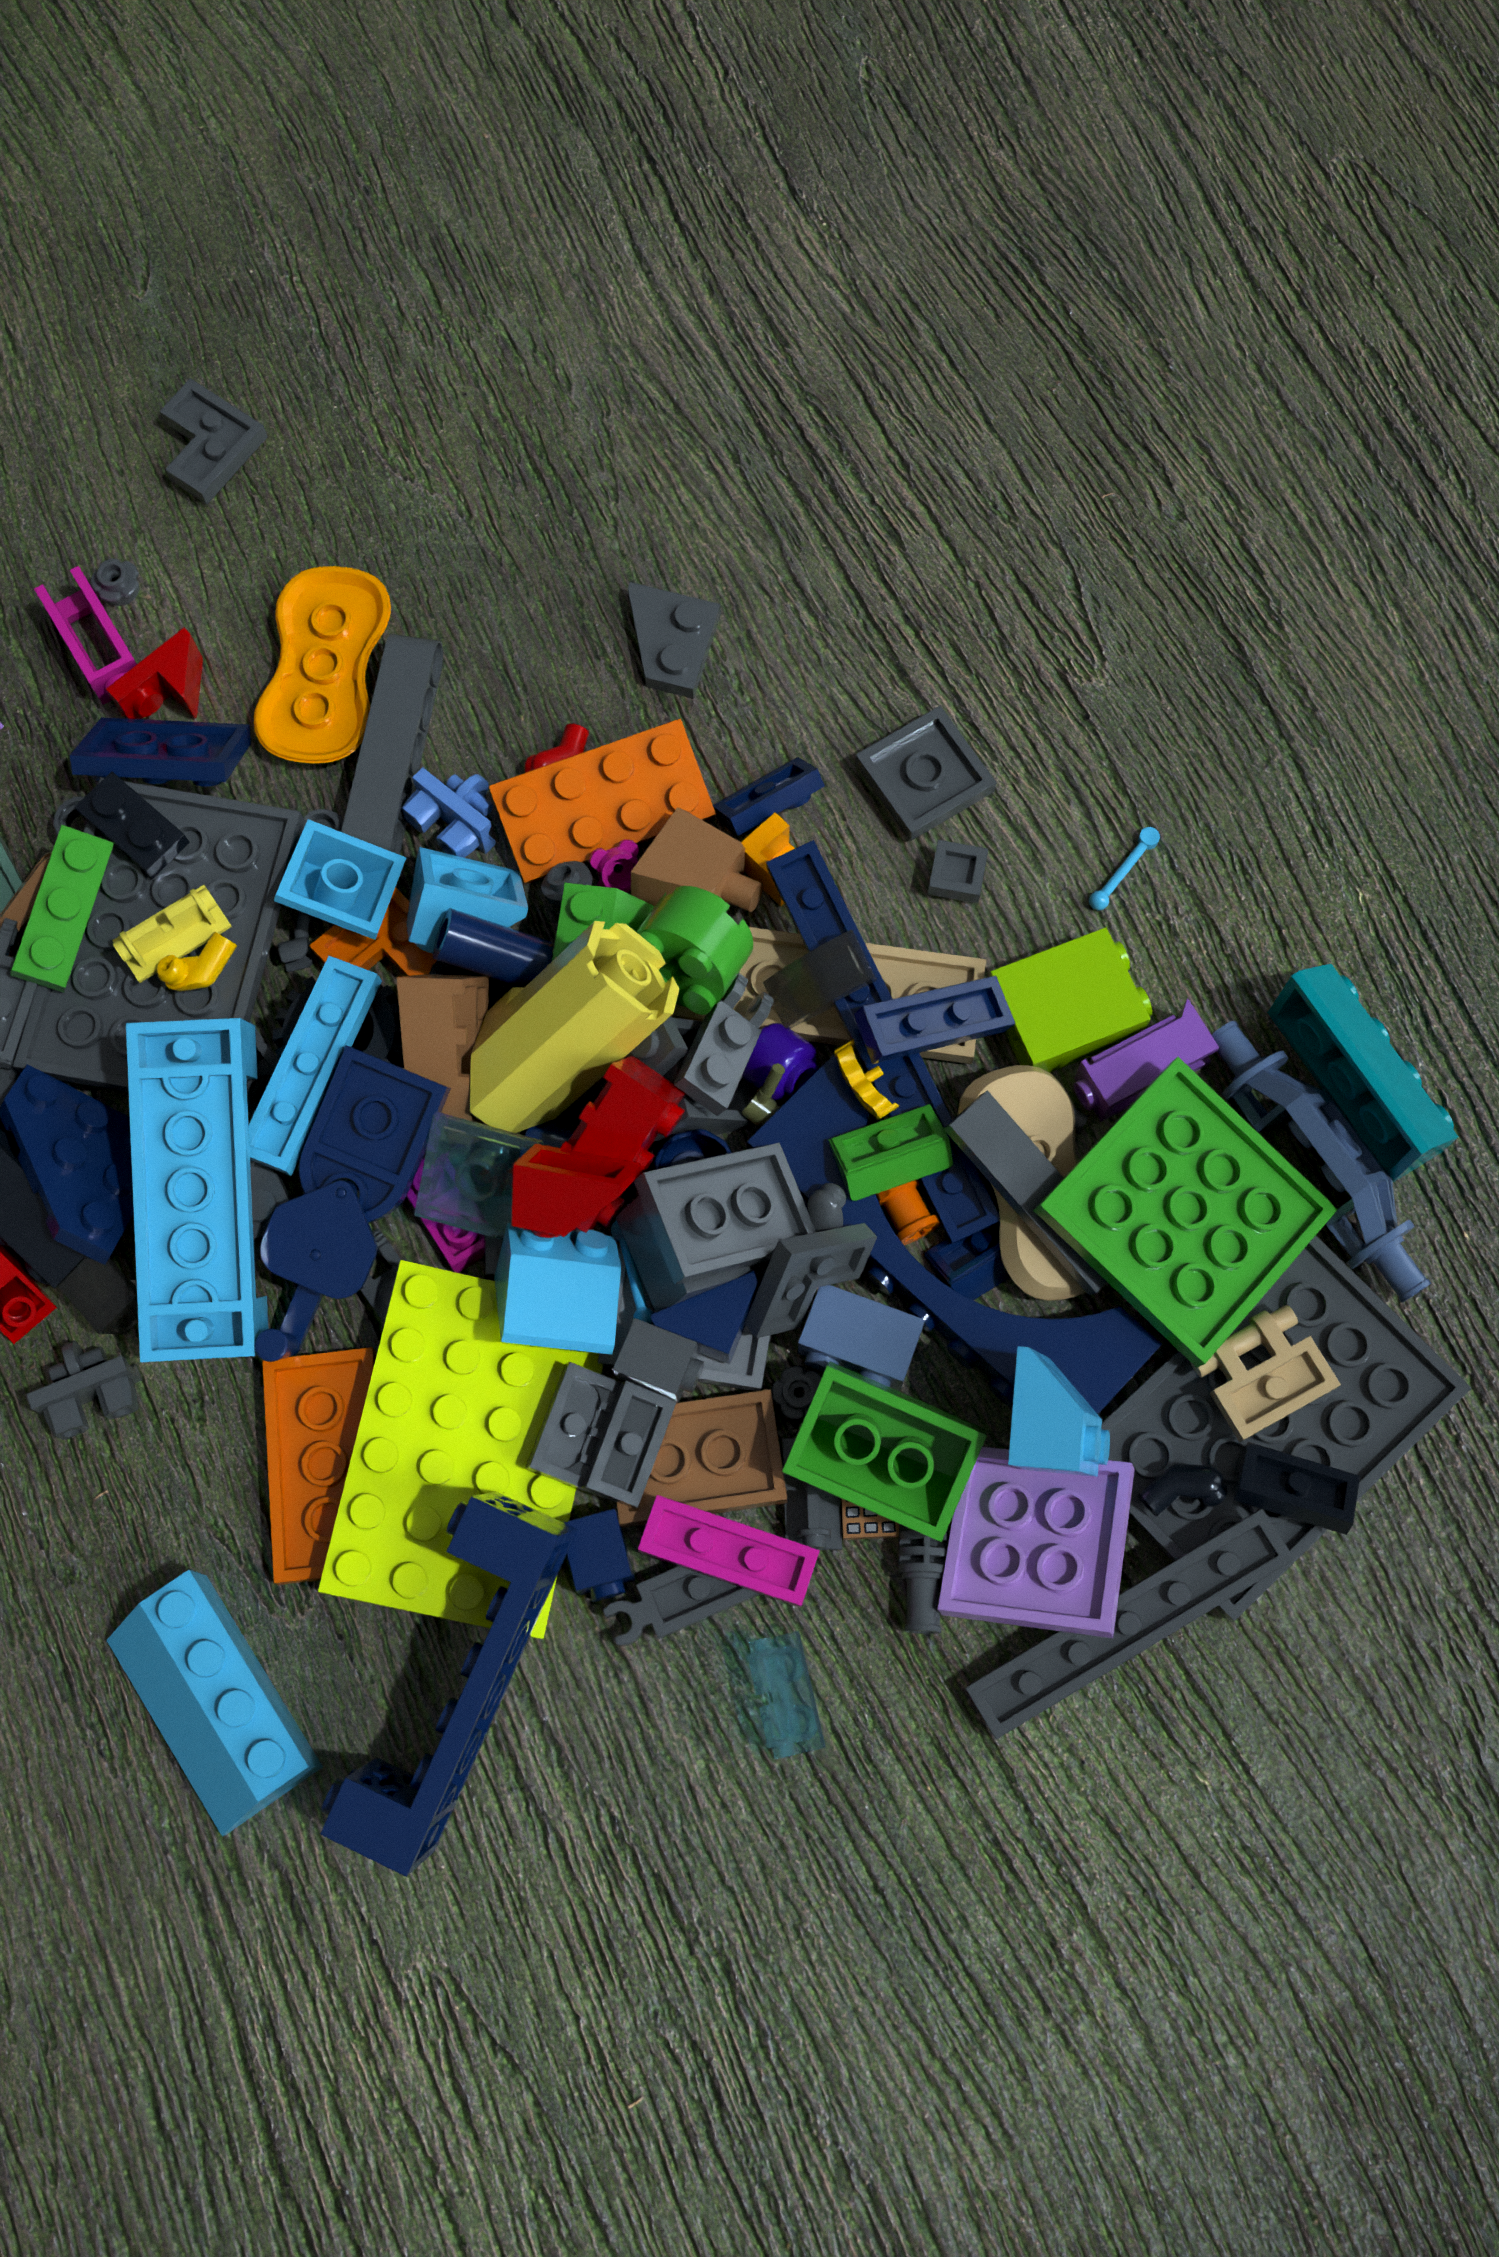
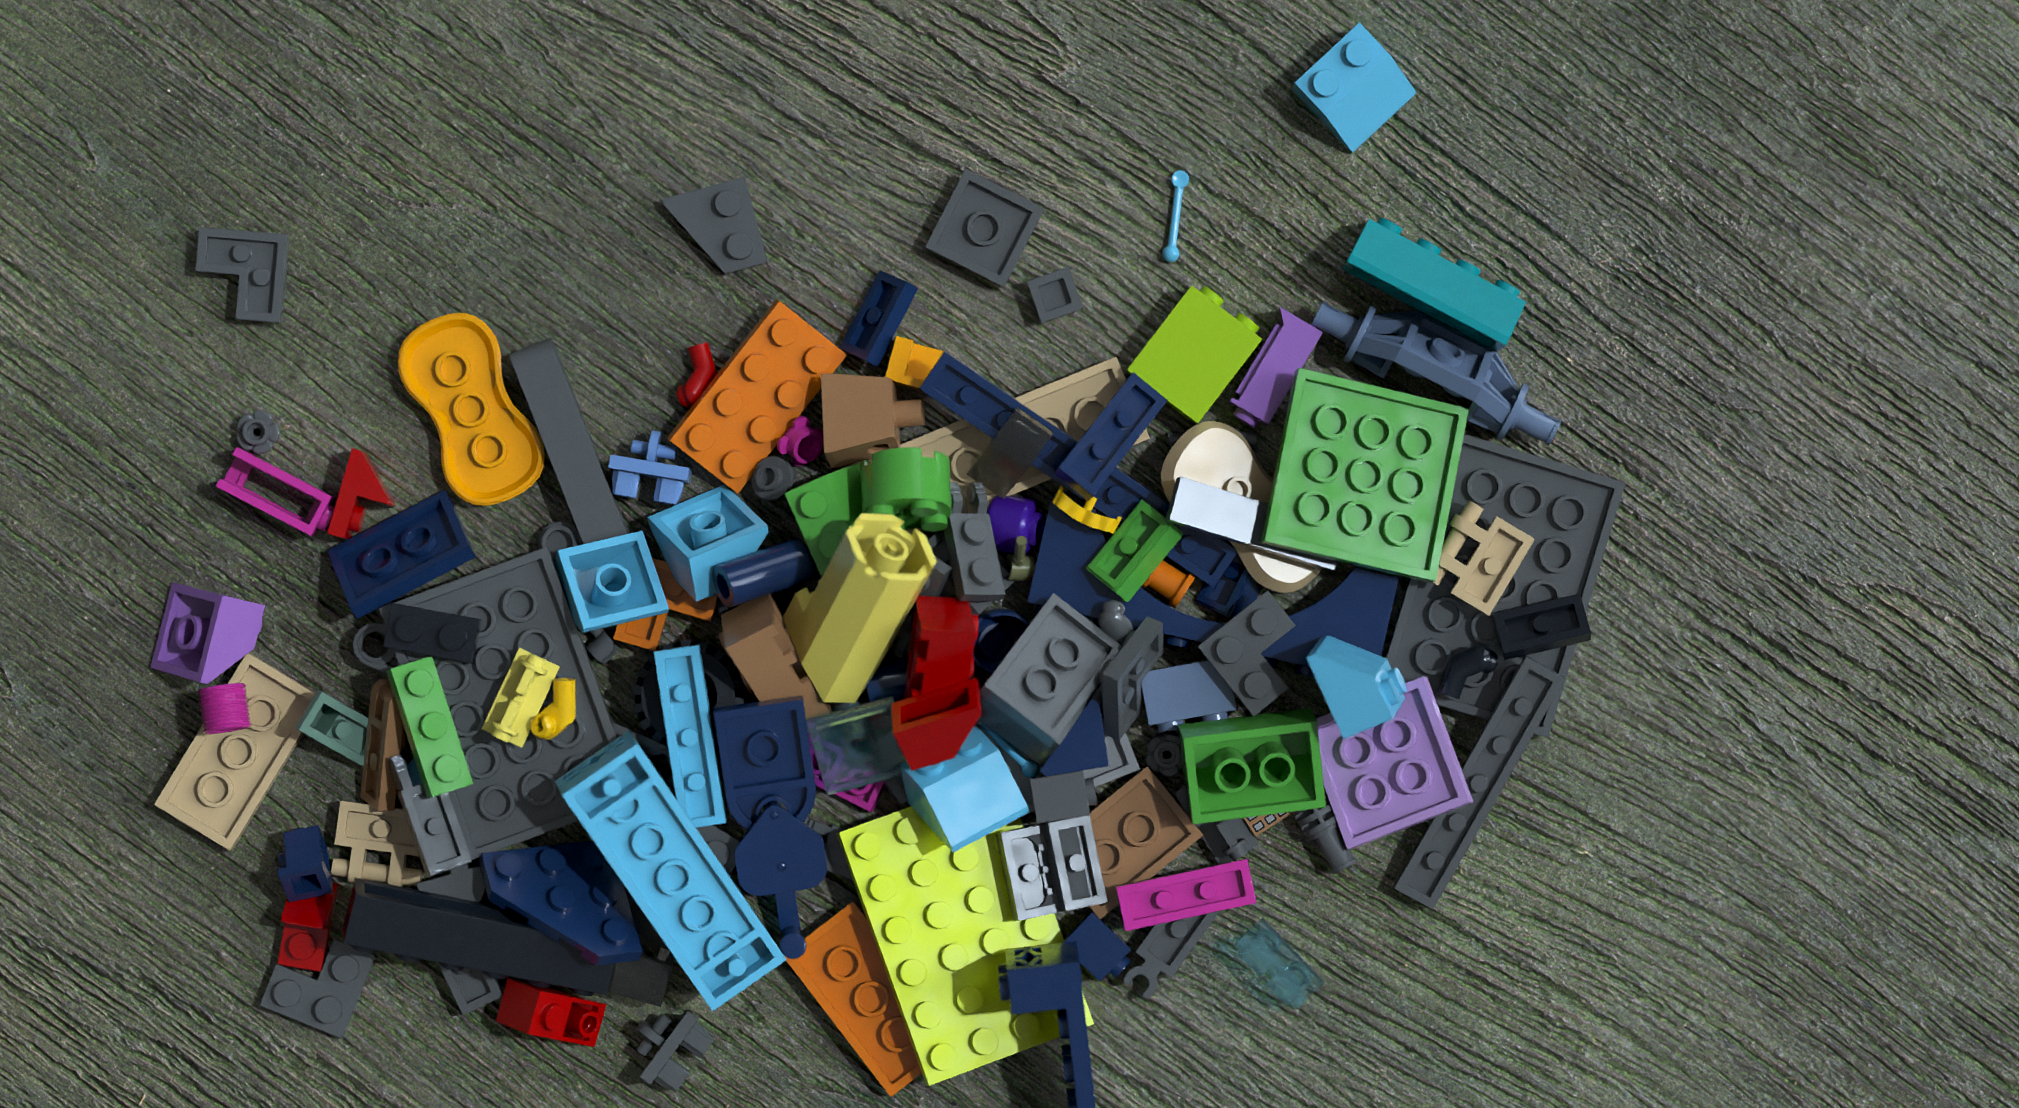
camera: 30 degrees left, 15 degrees up
none -> dark grey plate [1197,591,1296,716]
none -> medium azure slope [1292,22,1417,153]

